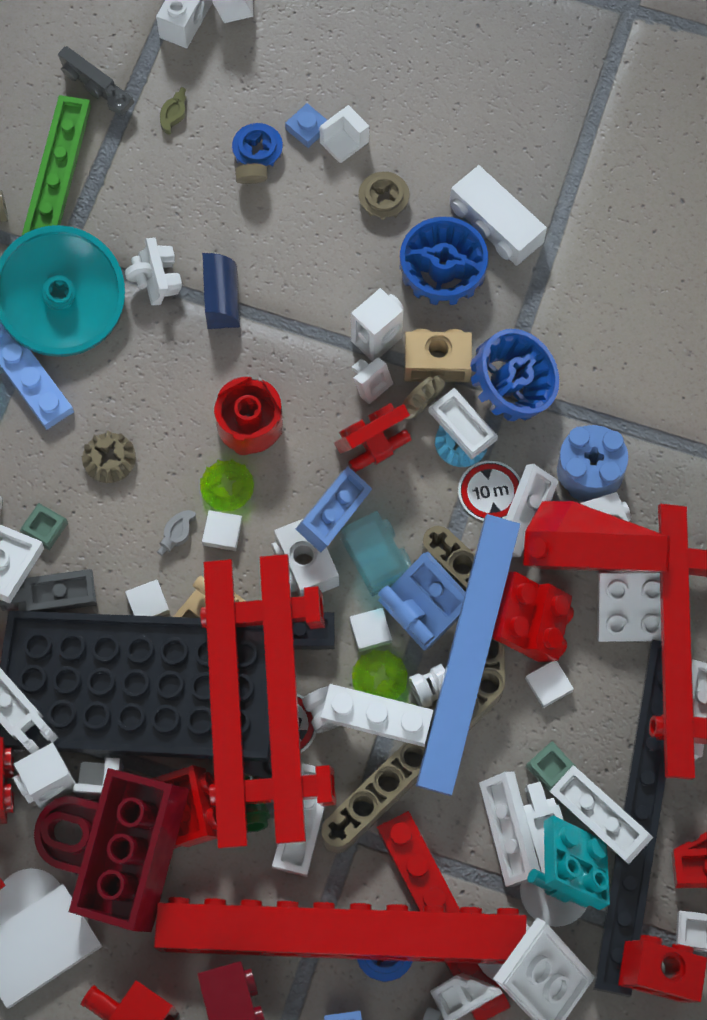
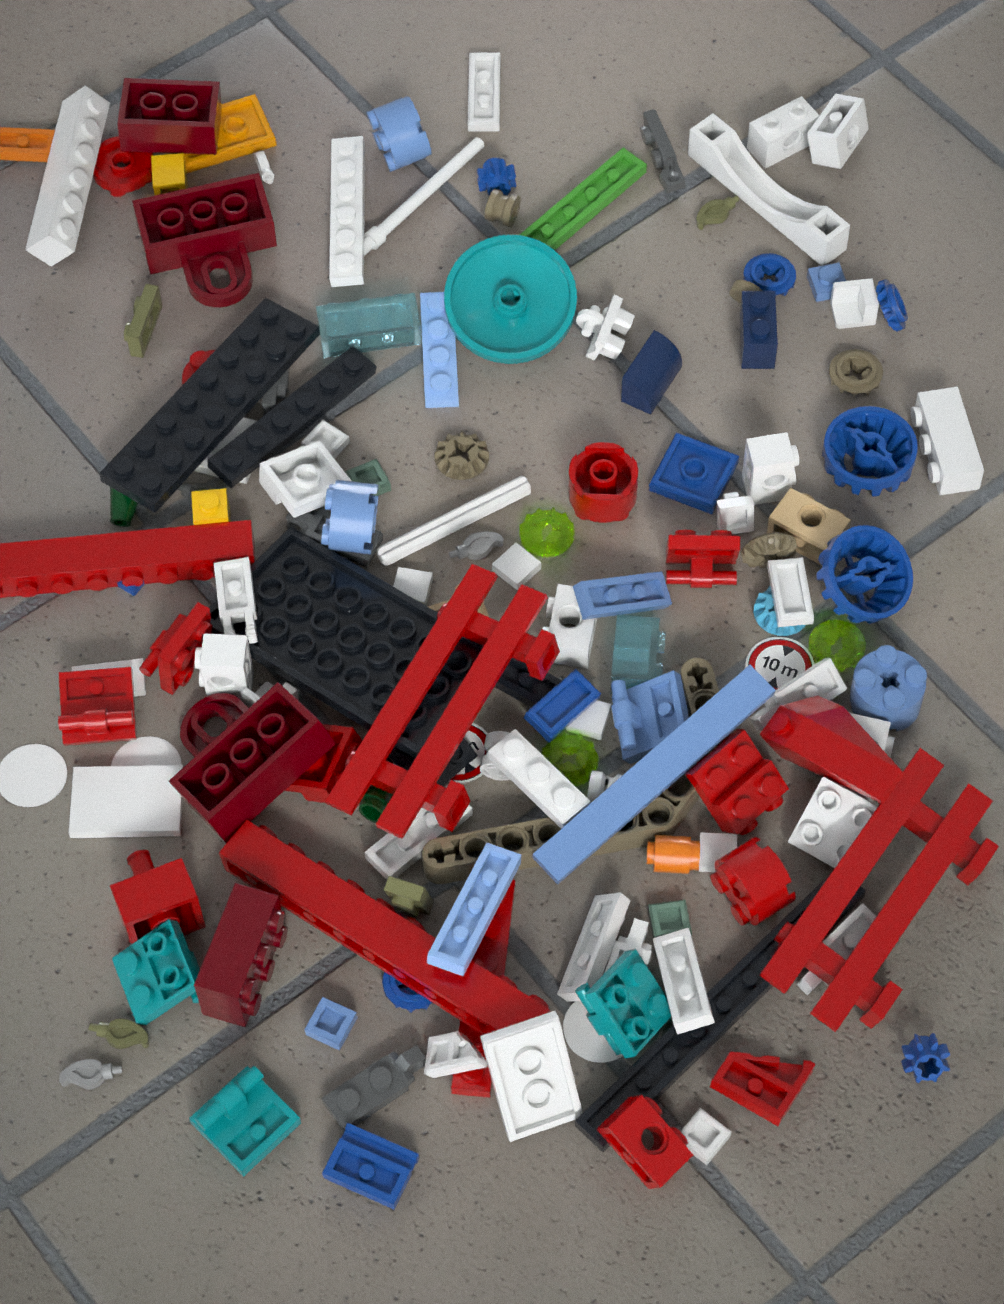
camera: 35 degrees right, 10 degrees down
none -> medium blue brick [321,480,379,554]
none -> white axle [376,476,531,566]
none -> olive plate [384,876,434,917]
none -> light blue plate [427,842,522,976]
none -> blue tile [524,669,601,743]
none -> orange brick [646,835,700,874]
none -> blue tile [649,432,739,514]
none -> white arch [688,113,850,266]
none -> red brick [710,837,796,926]
none -> dark blue brick [739,291,778,369]
none -> clear neon green gear [808,619,866,673]
none -> blue gear [876,279,908,332]

